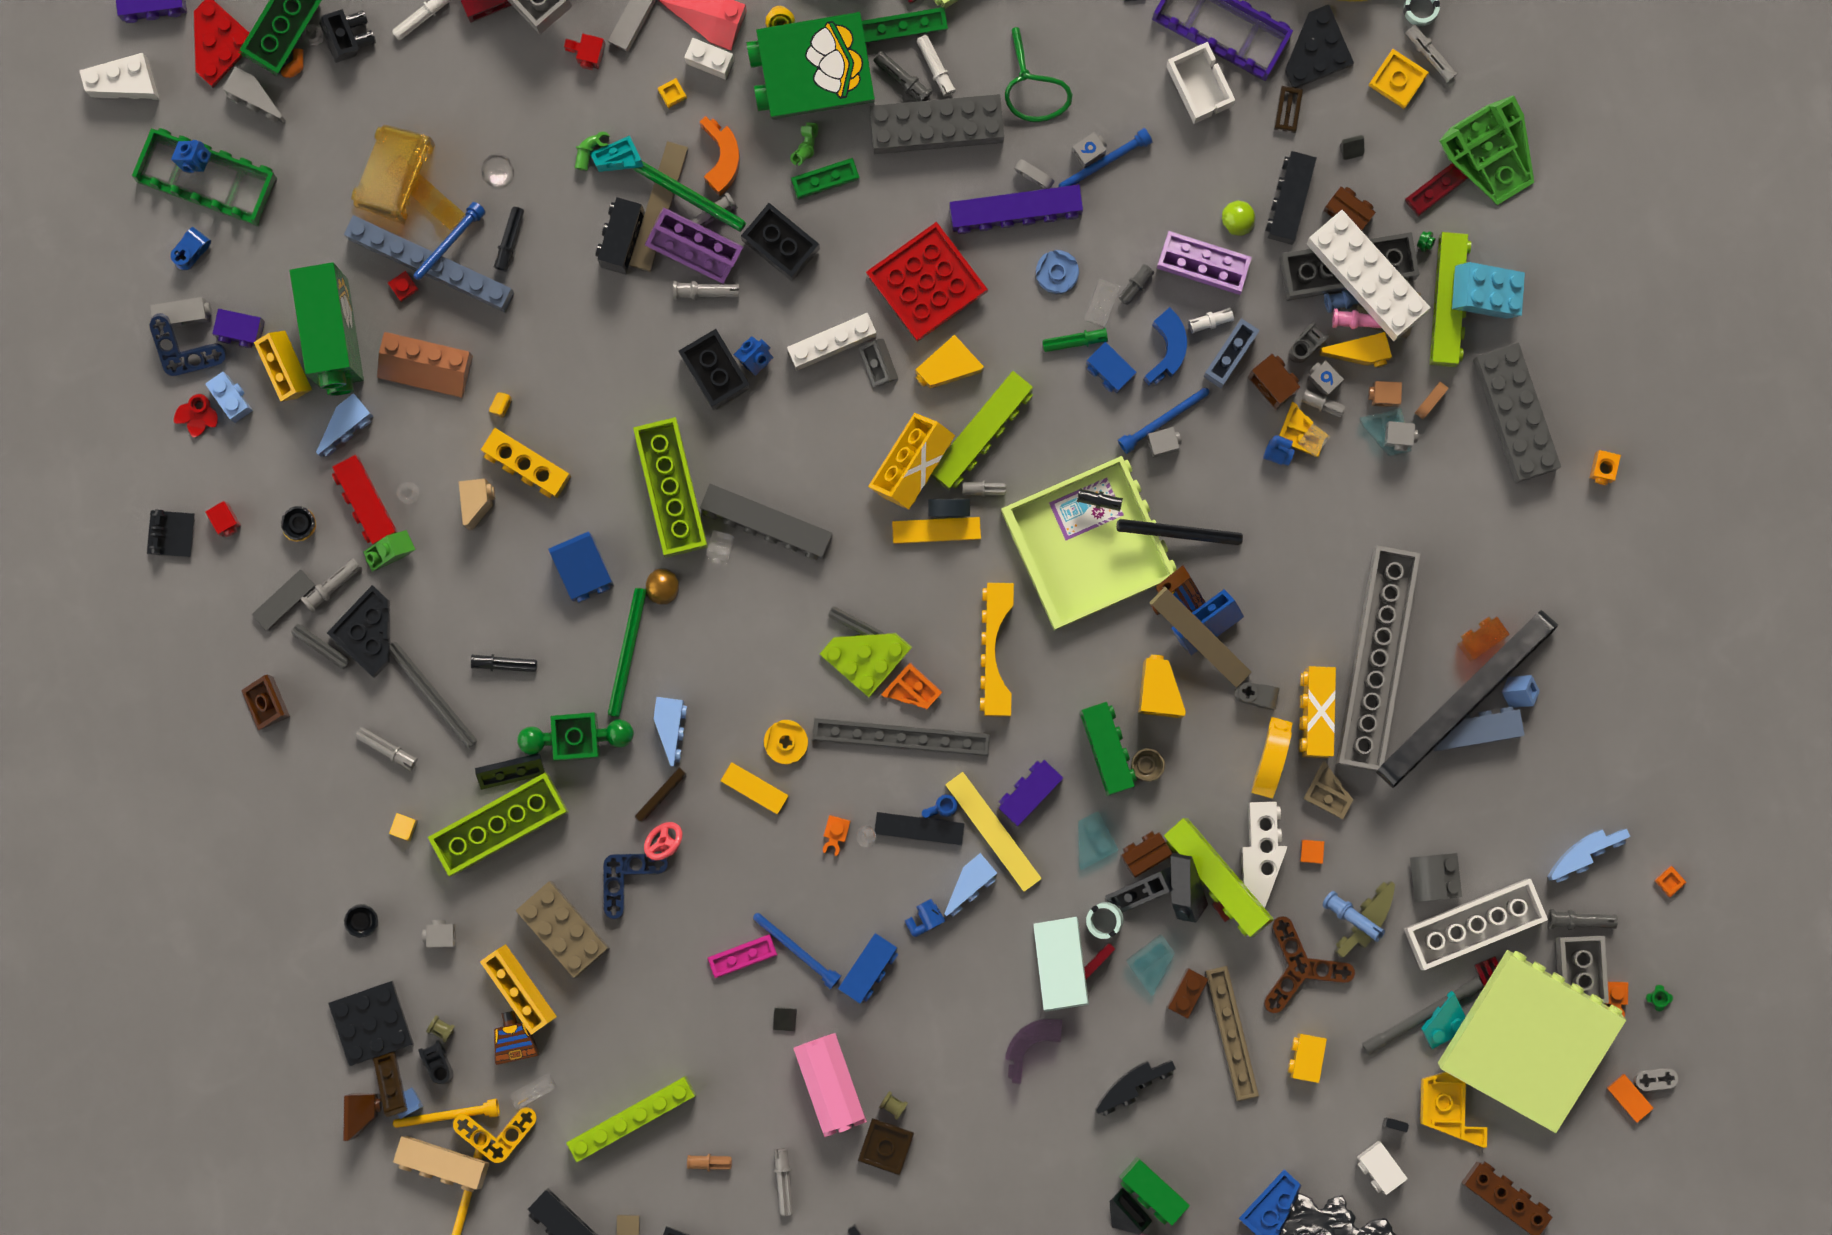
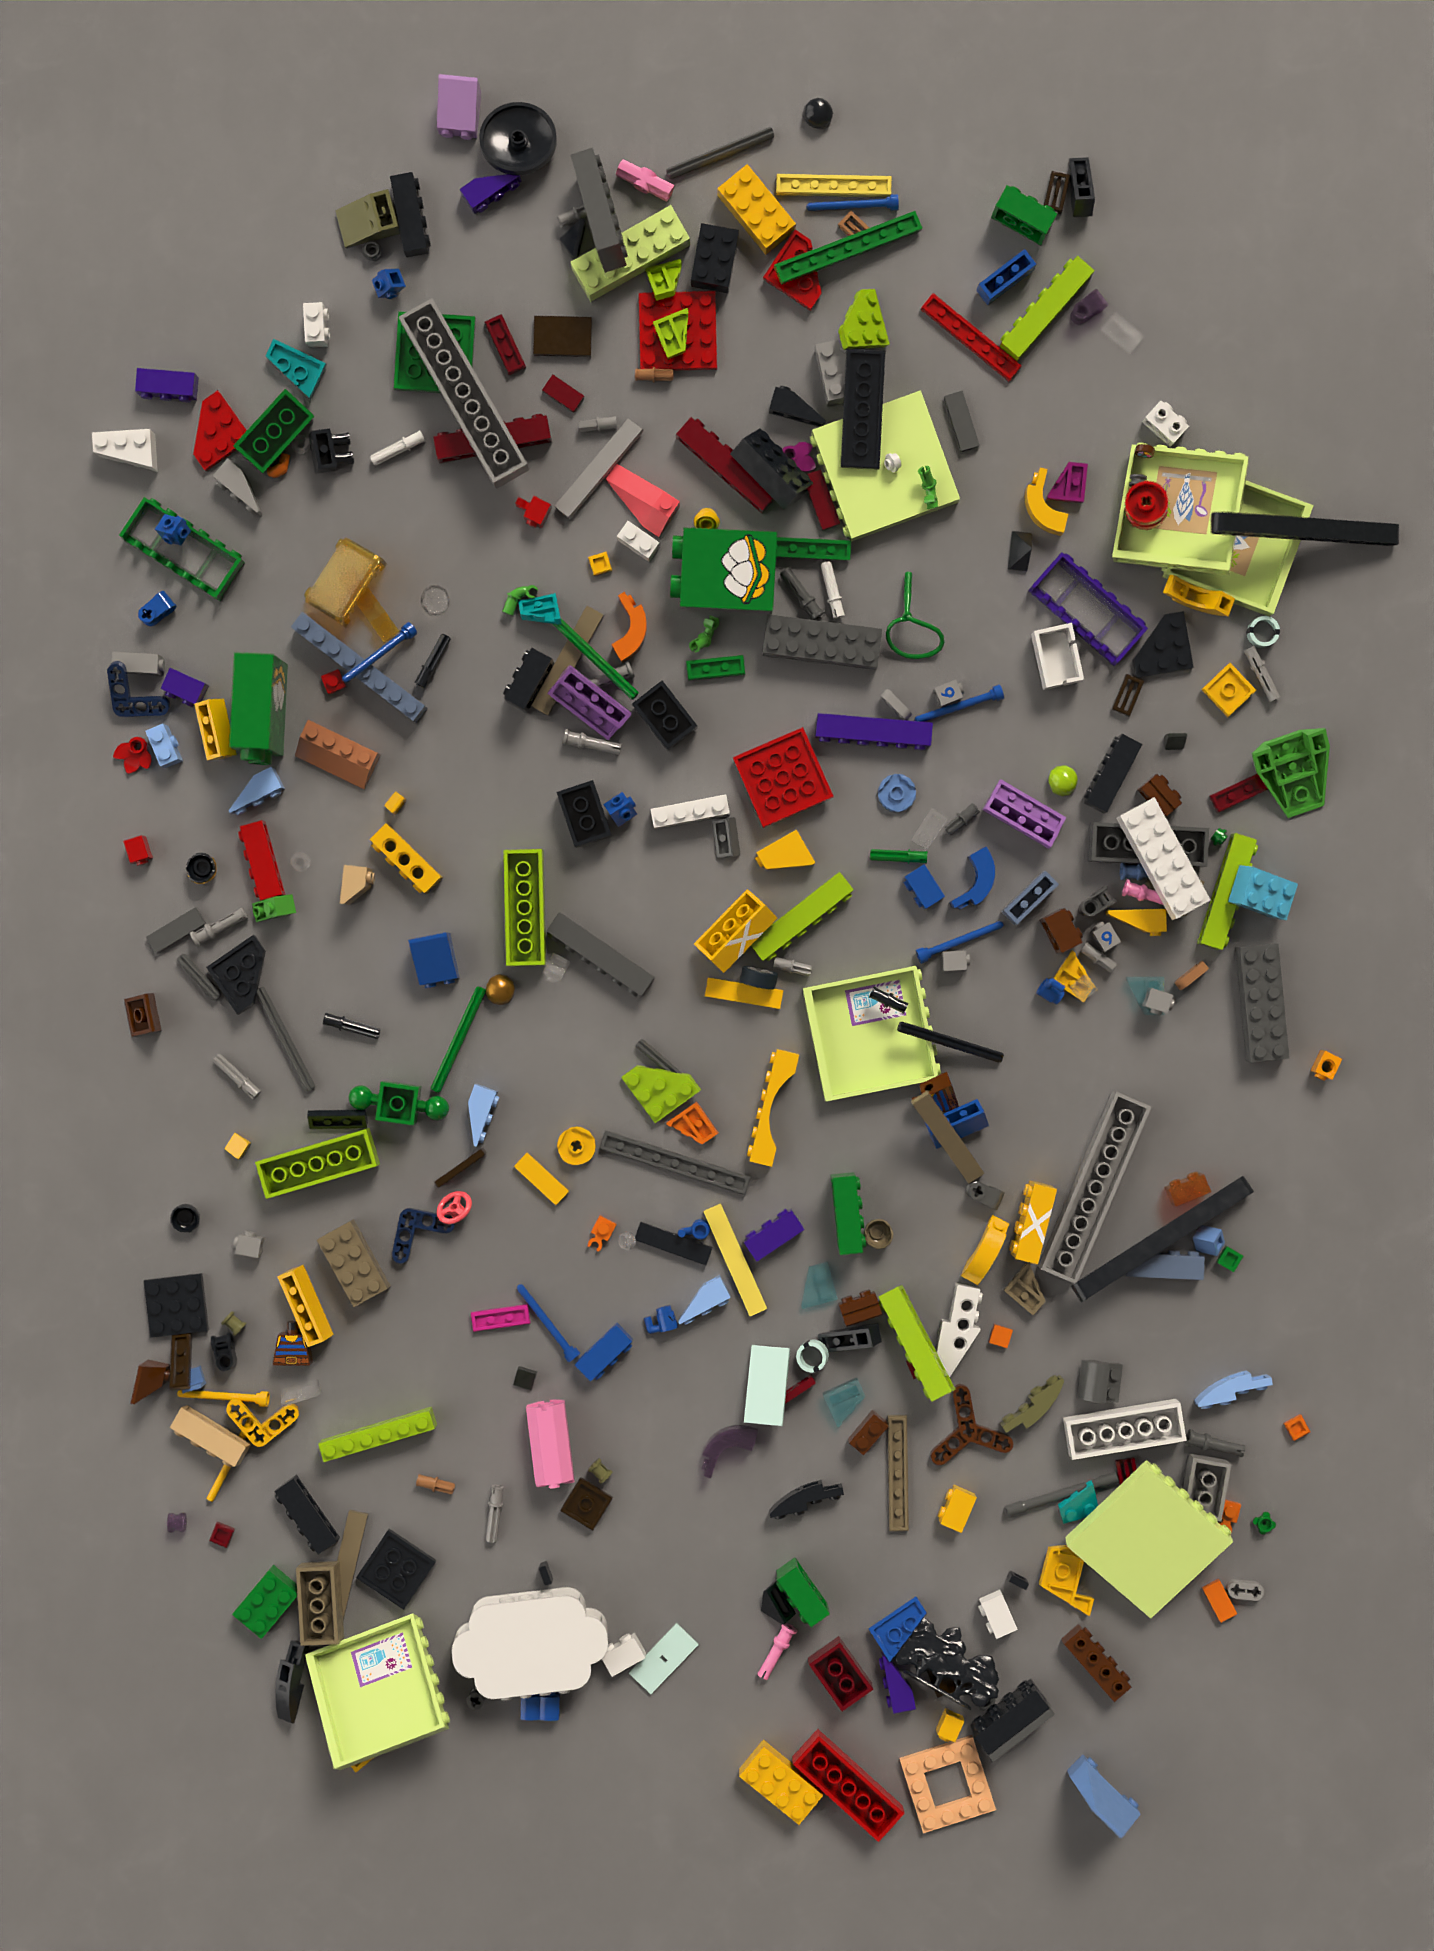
camera: 10 degrees right, 5 degrees up
black hinge [147,509,195,557] -> none
yellow slope [1138,655,1186,718] -> none
black slope [1171,853,1208,923] -> none
white pin [1188,307,1234,334] -> none
medium blue pin [1322,891,1385,942] -> none
medium nougat brick [1368,381,1402,407] -> none
none -> green plate [1216,1245,1243,1272]

